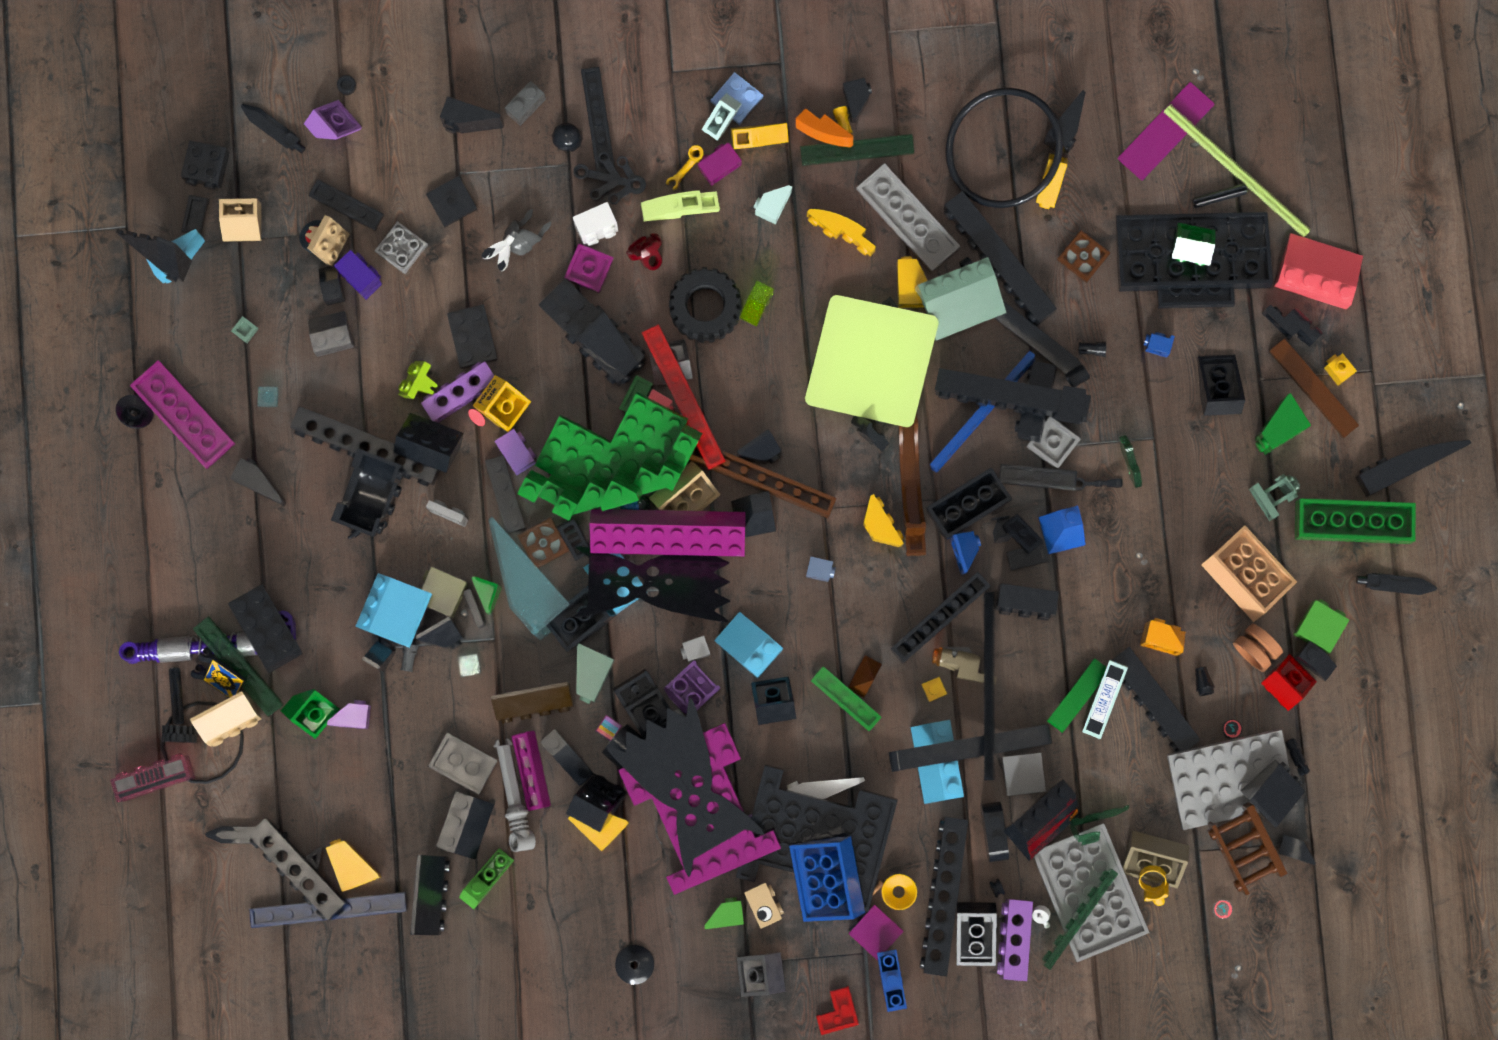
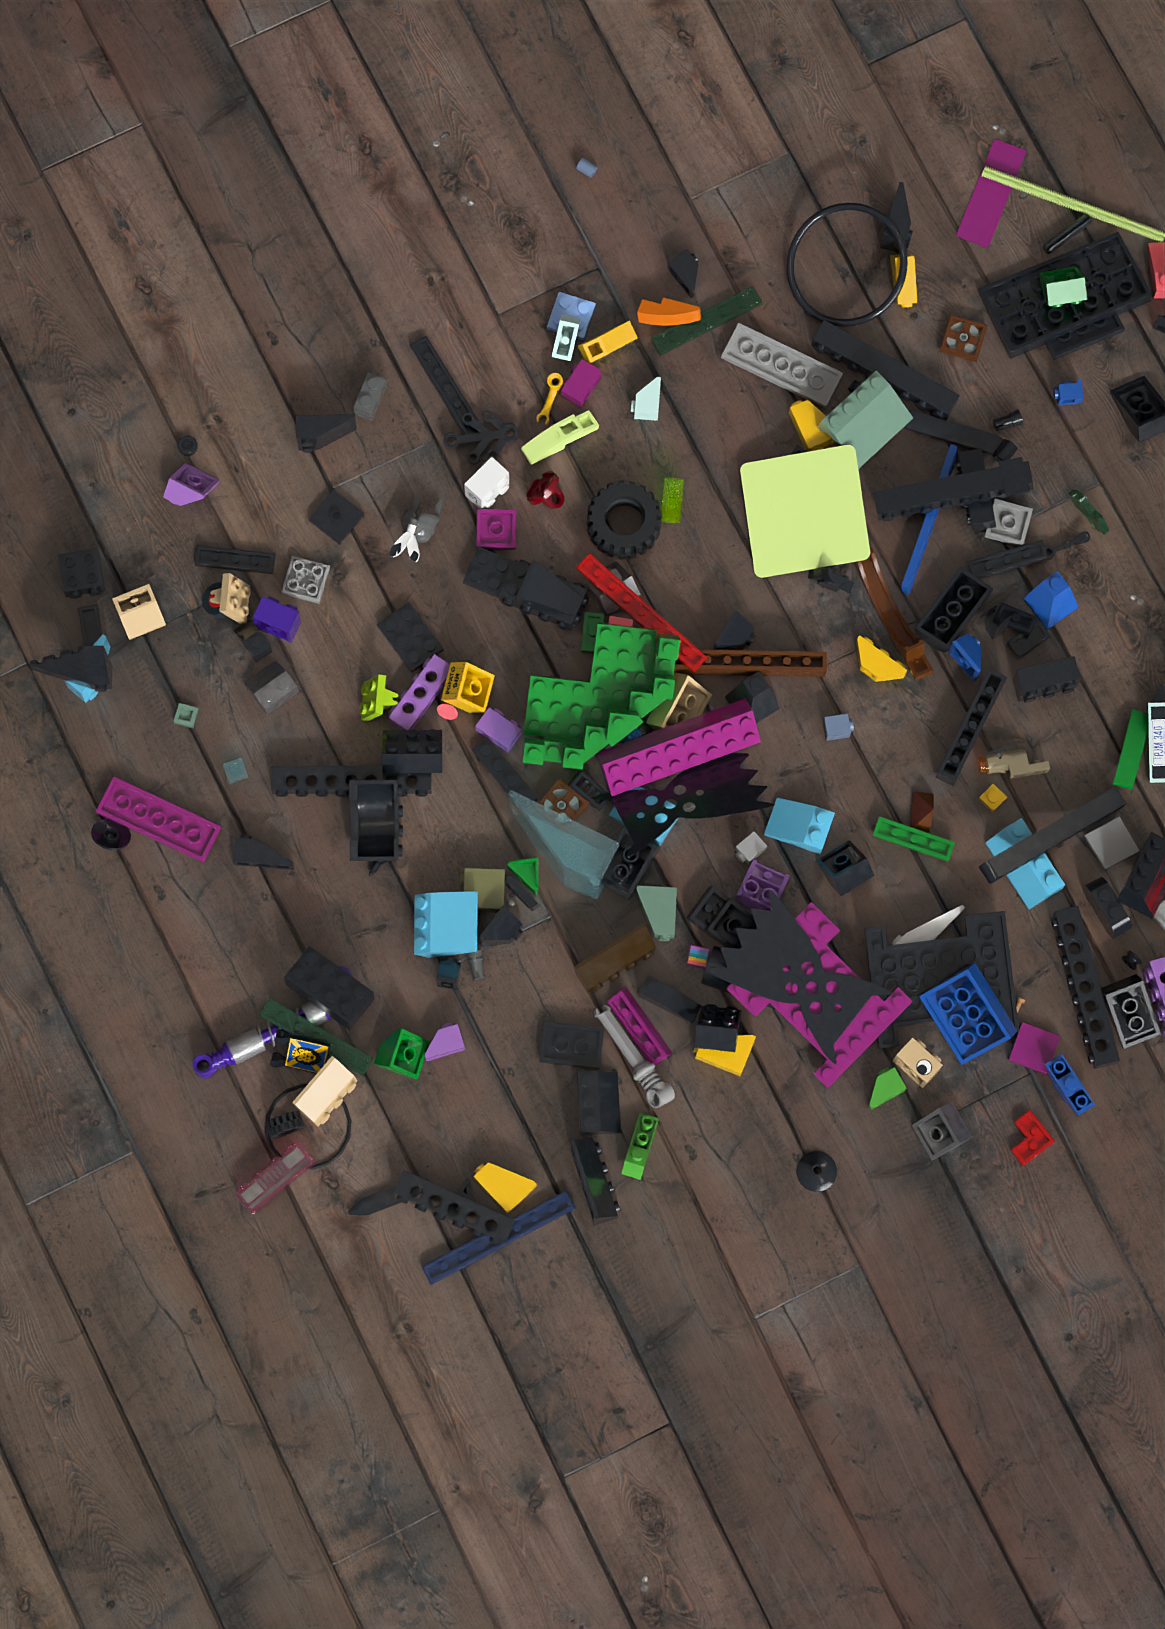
camera: 25 degrees left, 5 degrees down
black axle [169,667,184,725] -> none
black piece [241,104,306,154] -> none
light grey plate [426,499,468,527] -> none
clear light blue plate [458,654,481,677] -> none
black hair [552,123,583,152] -> none
yellow slope [807,209,876,257] -> none
yellow pin [832,106,853,133] -> none
yellow piece [881,874,917,910] -> none
black axle [984,592,995,781] -> none

